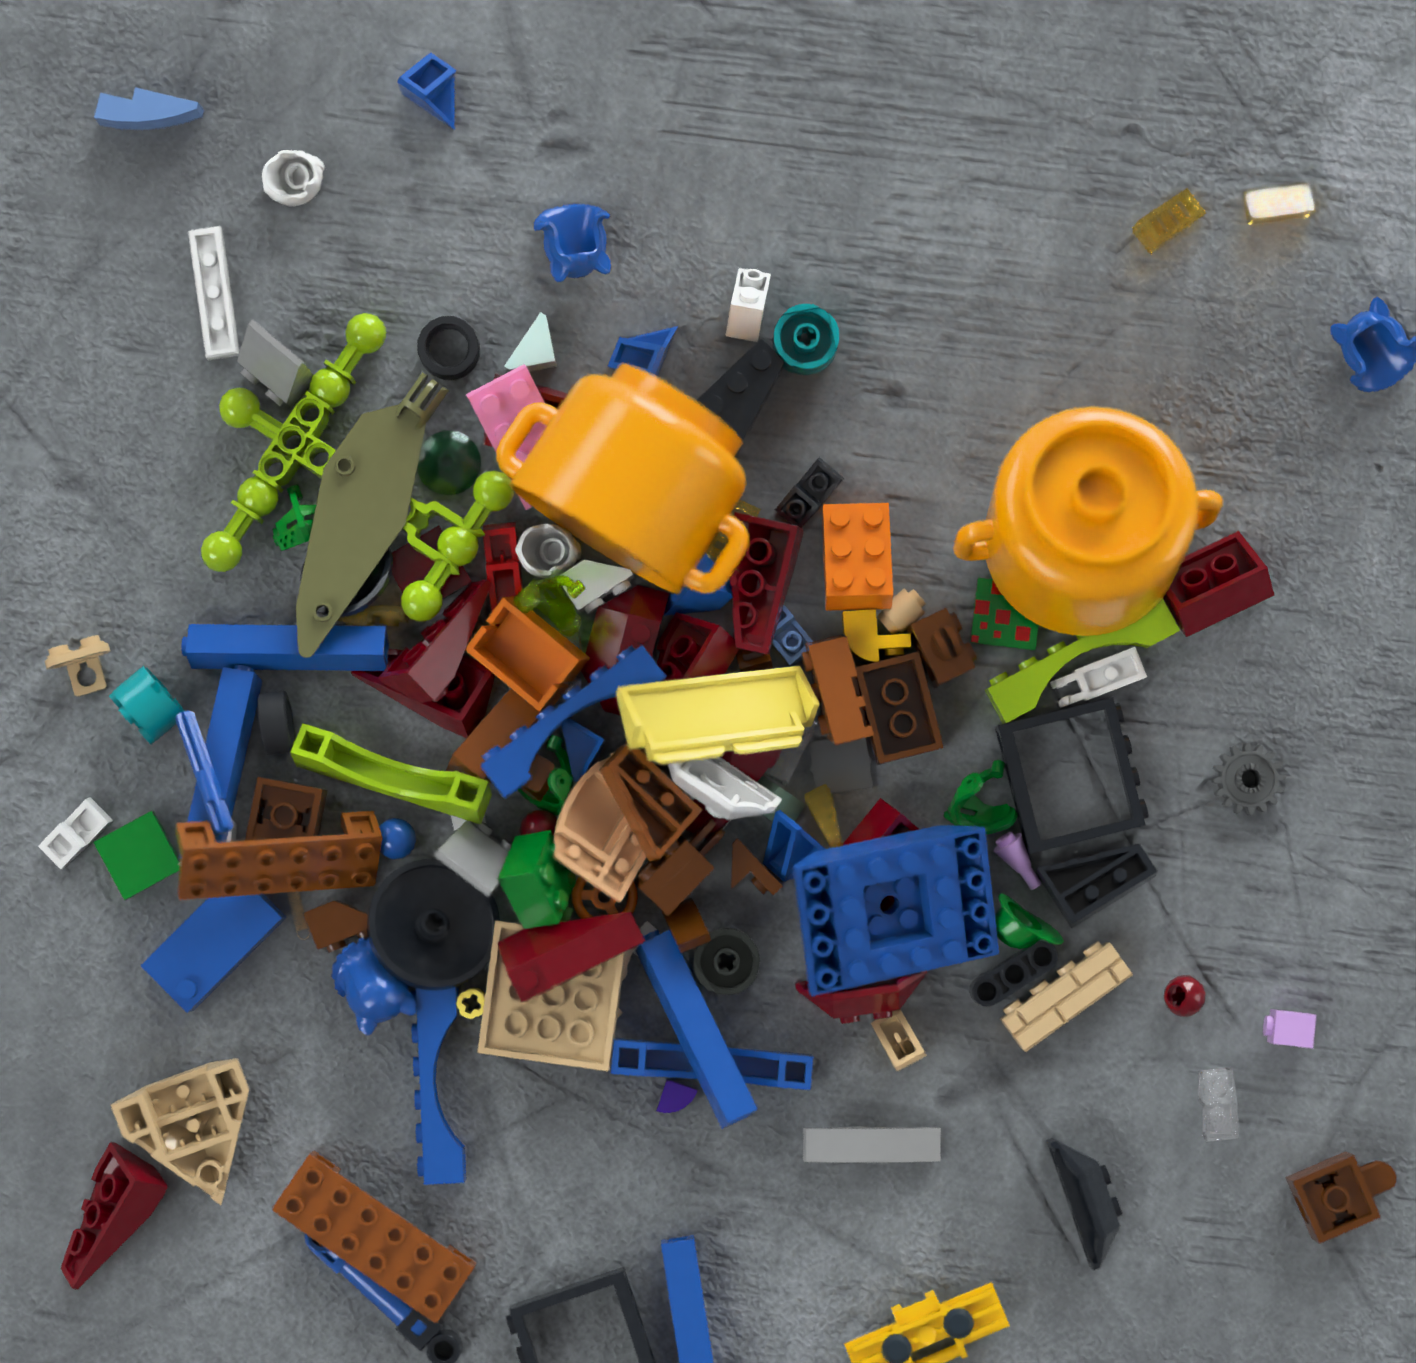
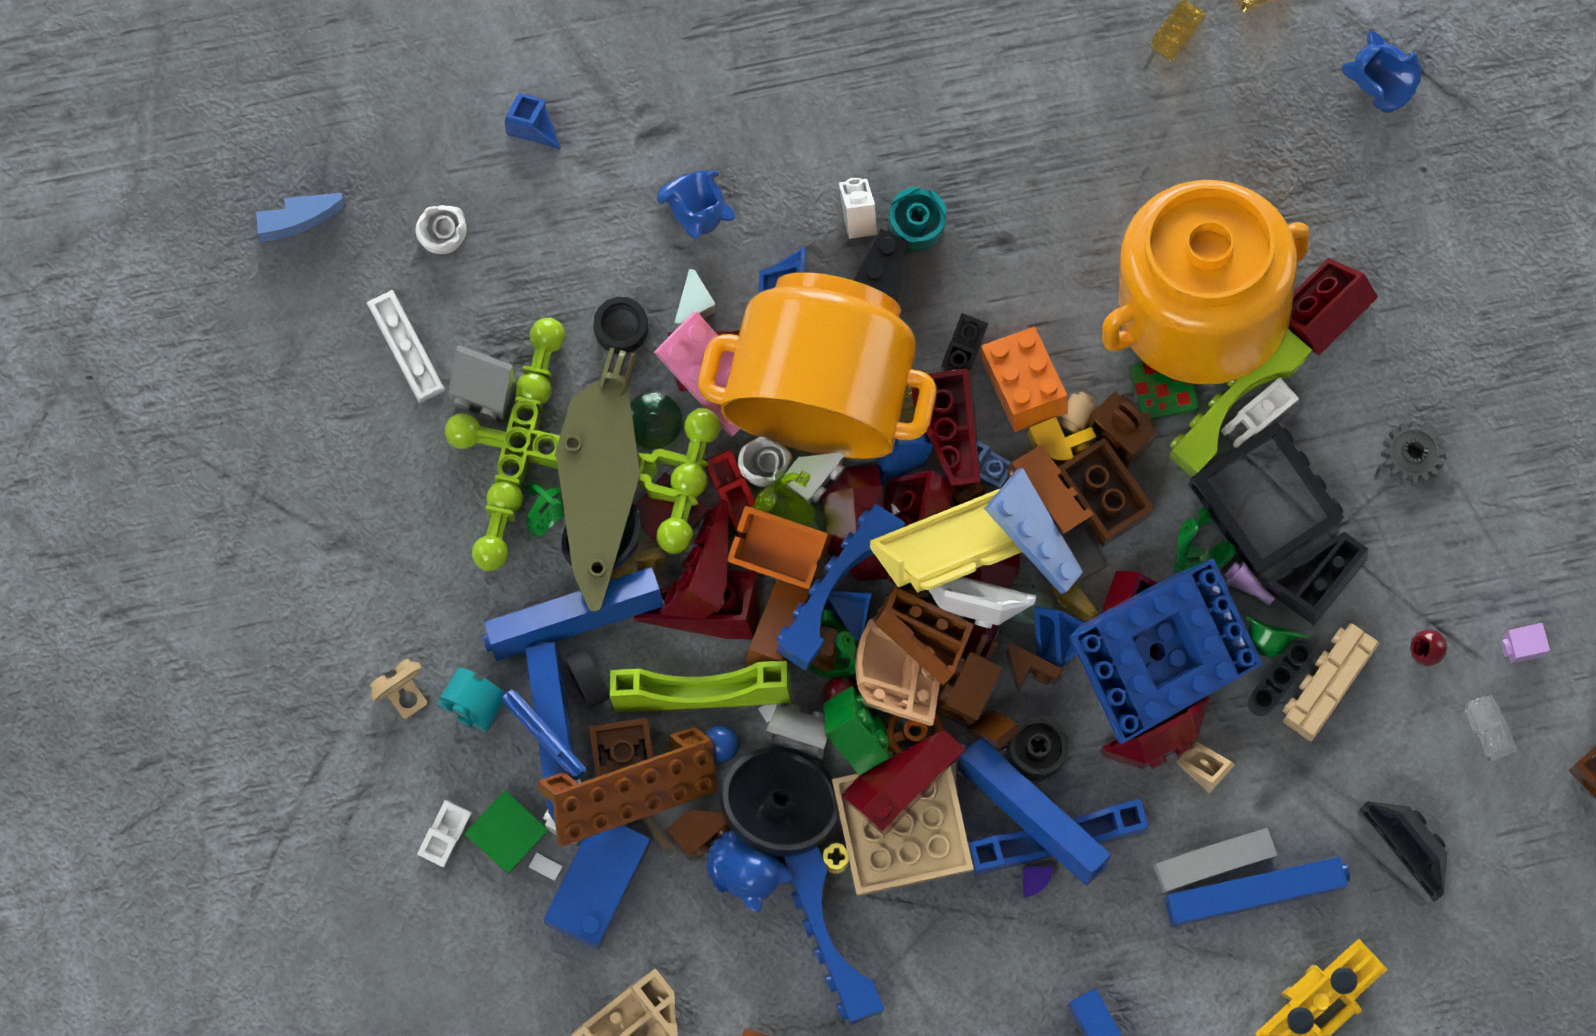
camera: 25 degrees left, 10 degrees down
none -> white sticker [529,852,562,881]
none -> medium blue wing [984,468,1083,594]
none -> blue brick [1164,856,1350,928]

